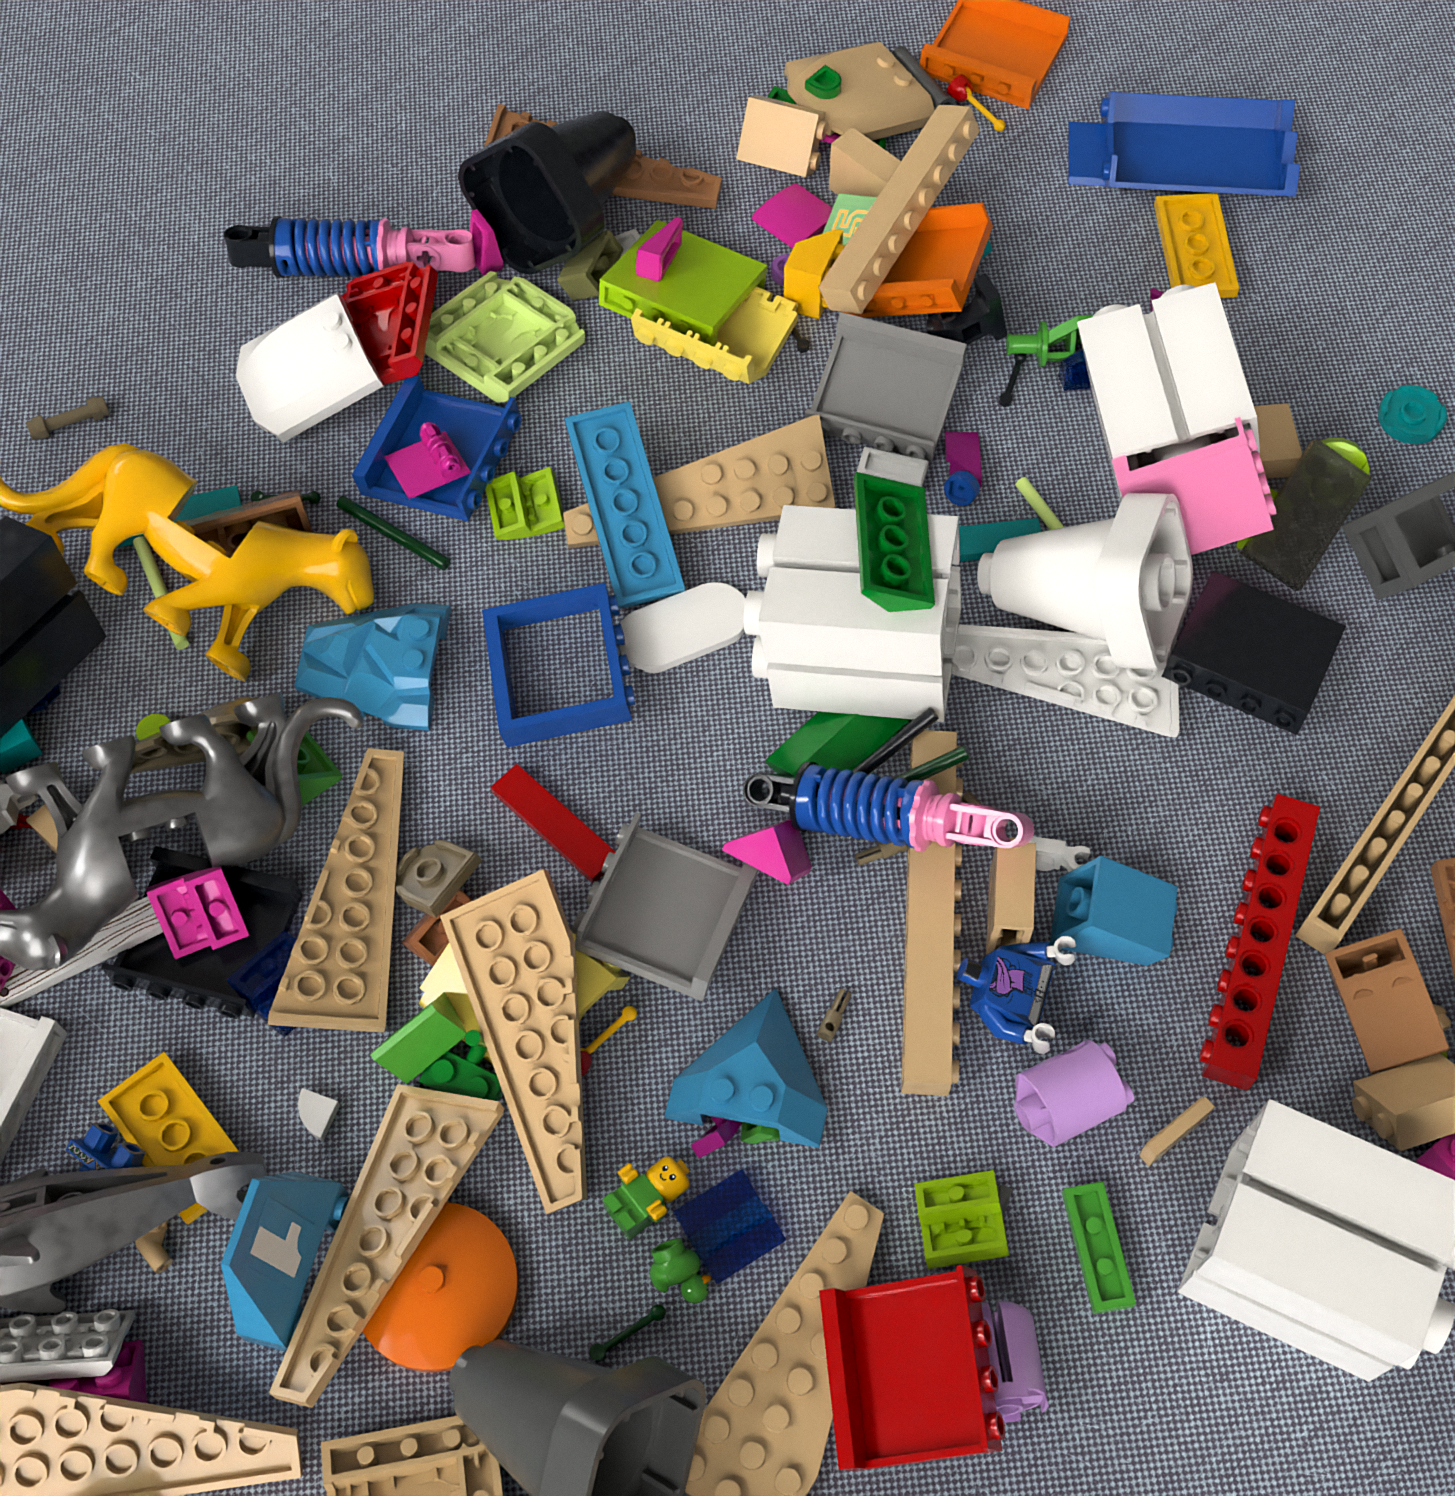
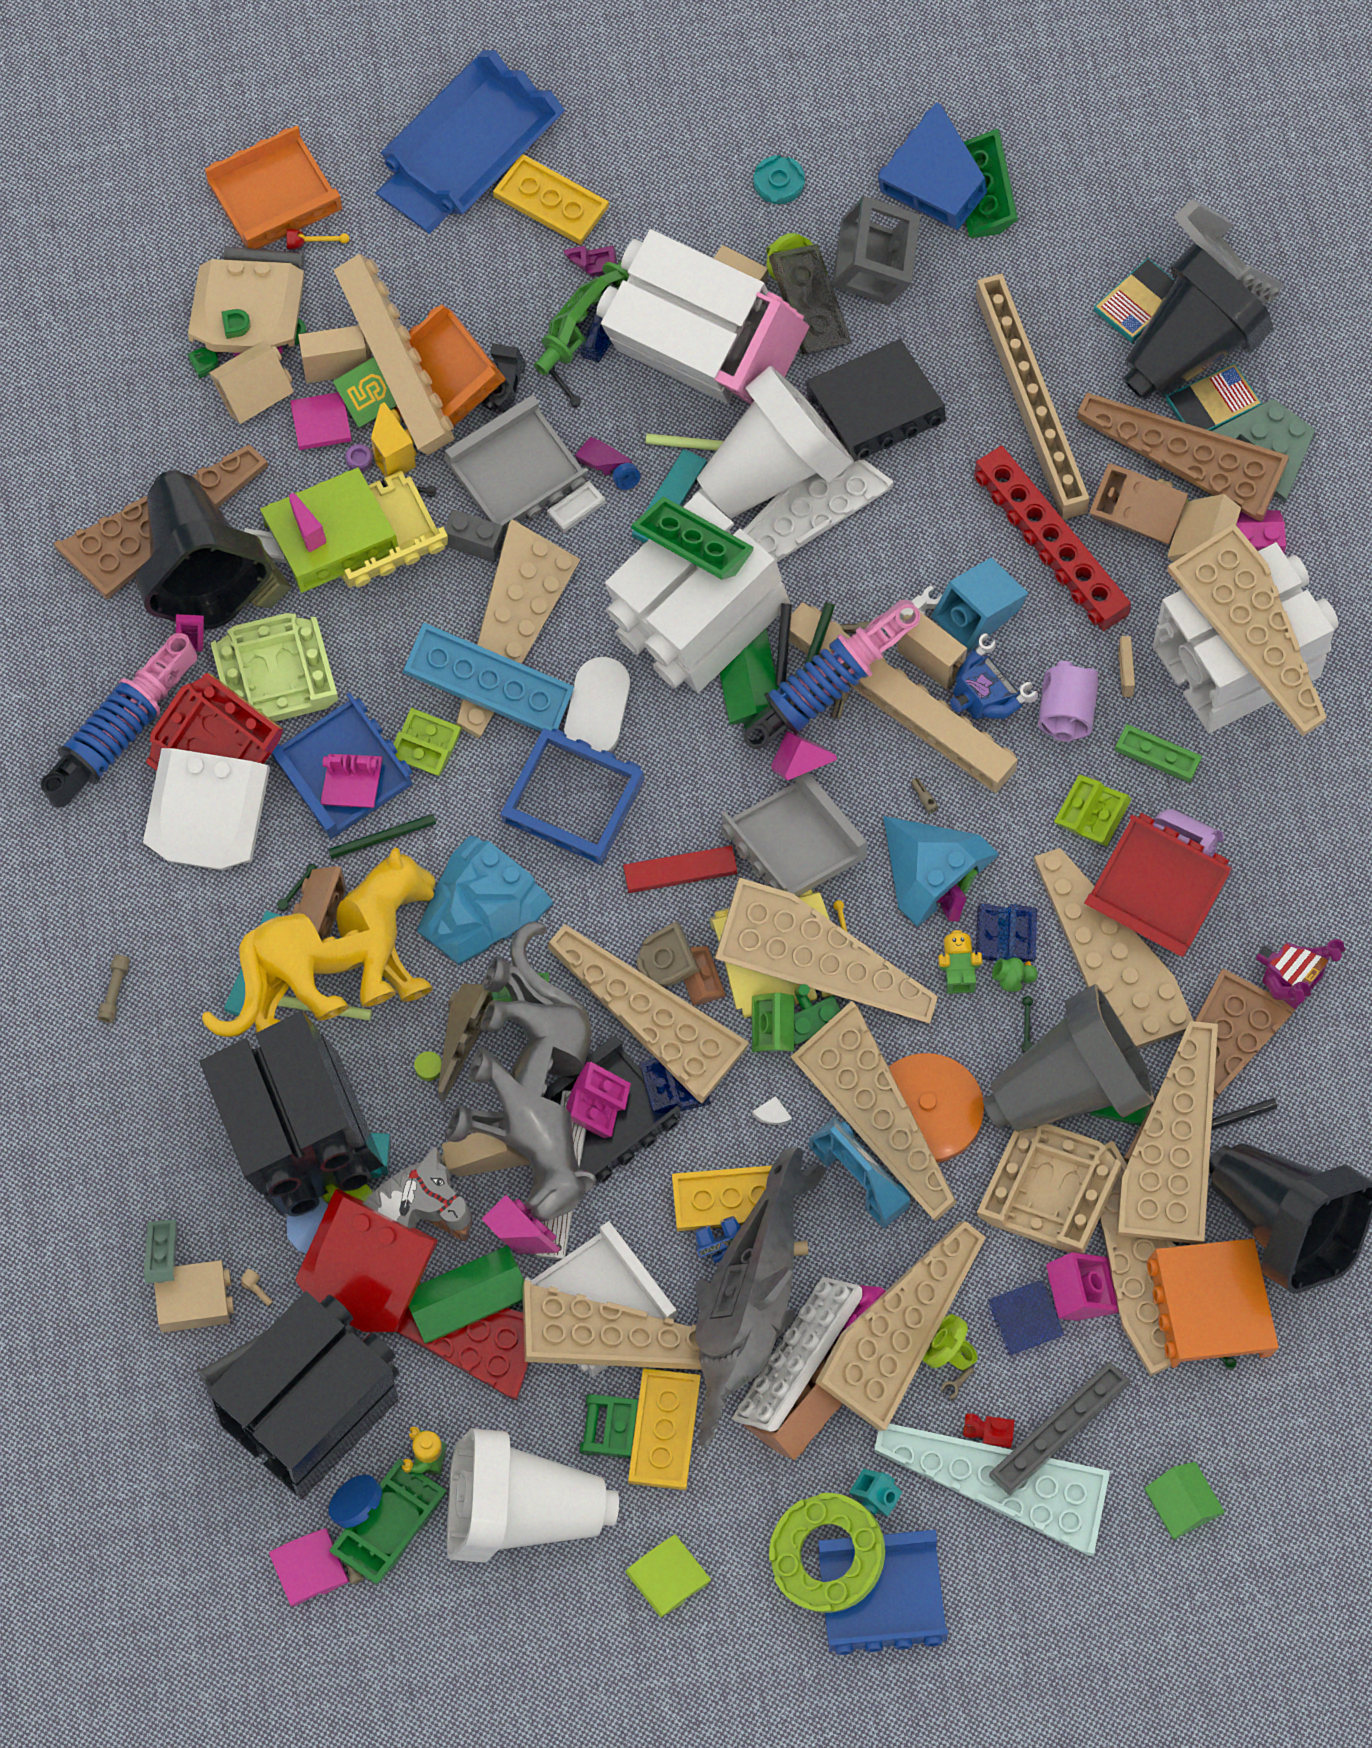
camera: 55 degrees left, 5 degrees up
none -> dark grey brick [444,509,504,563]
none -> tan wing [1167,523,1327,736]

